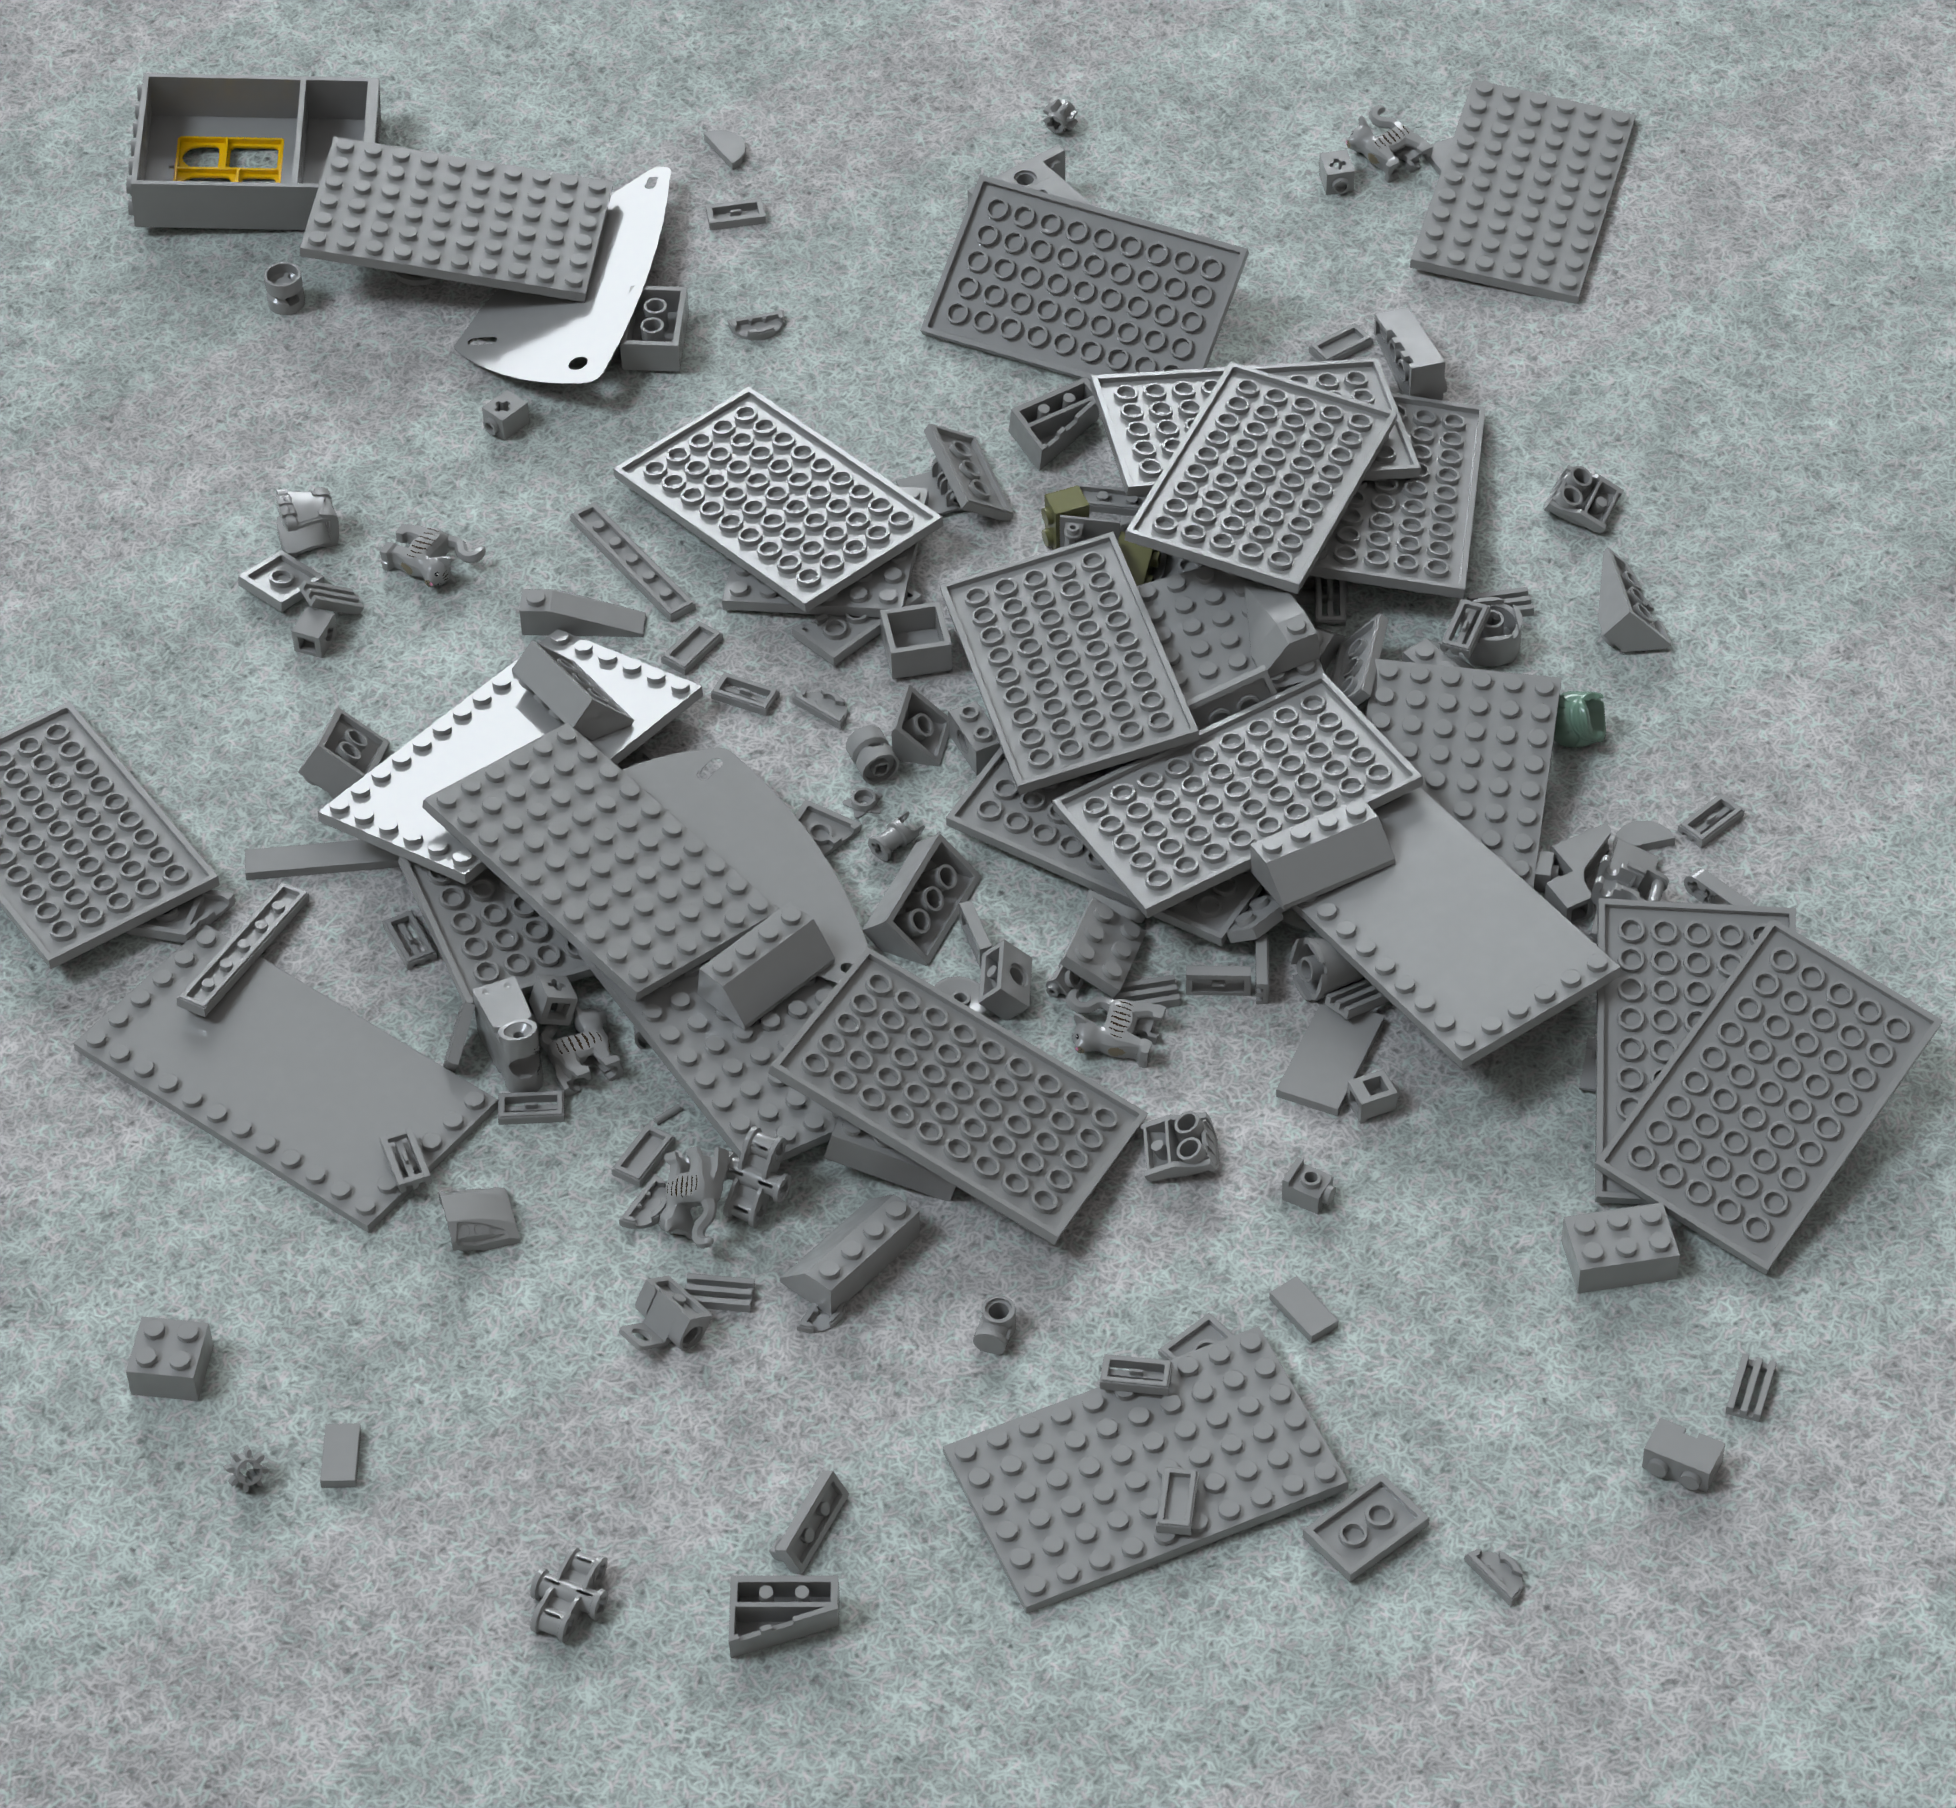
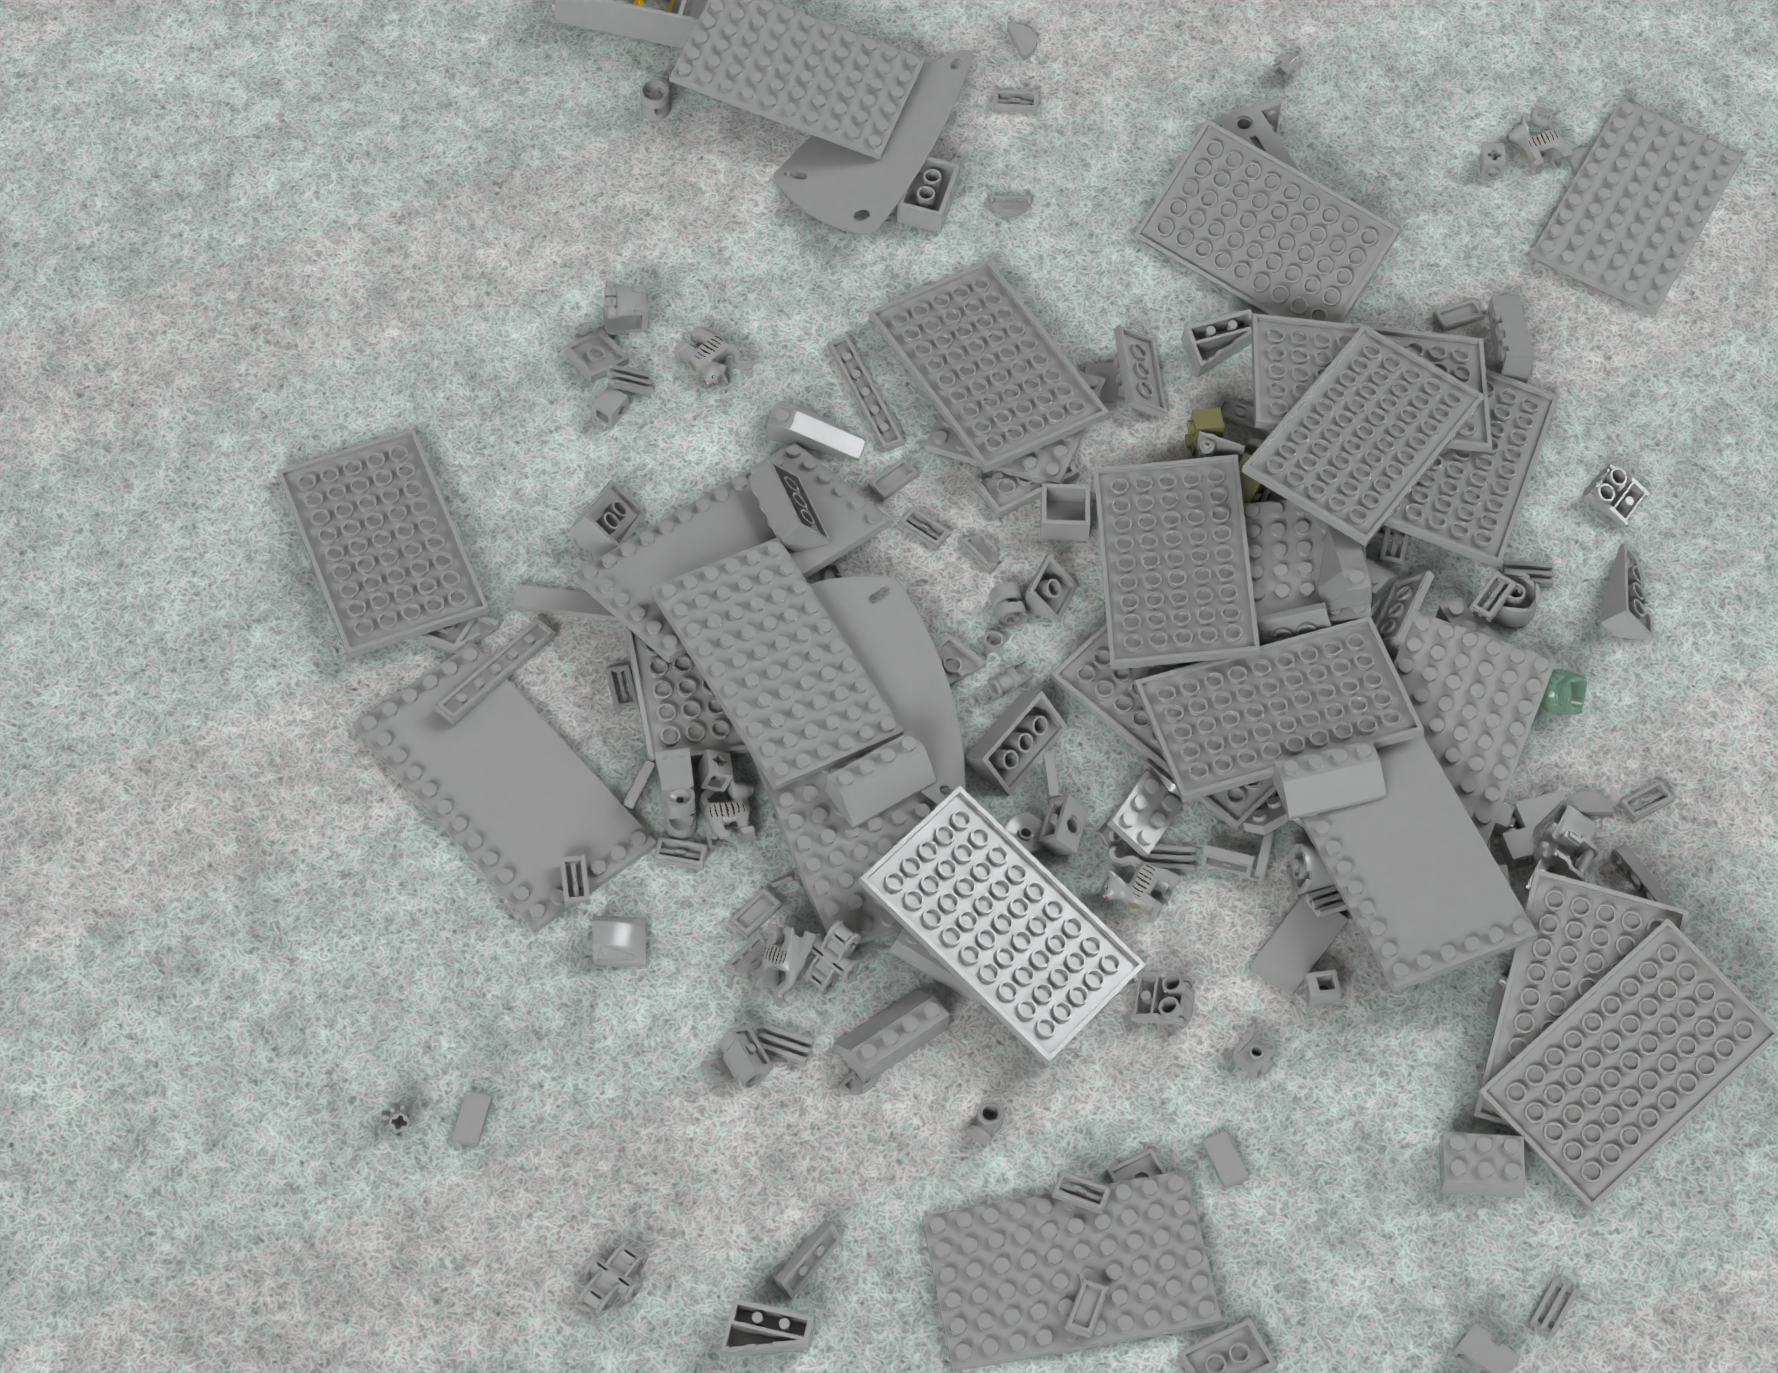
camera: 10 degrees right, 10 degrees up
light grey piece [126,1316,214,1401] -> none
light grey brick [482,389,530,441] -> none
light grey brick [948,701,1001,775] -> none

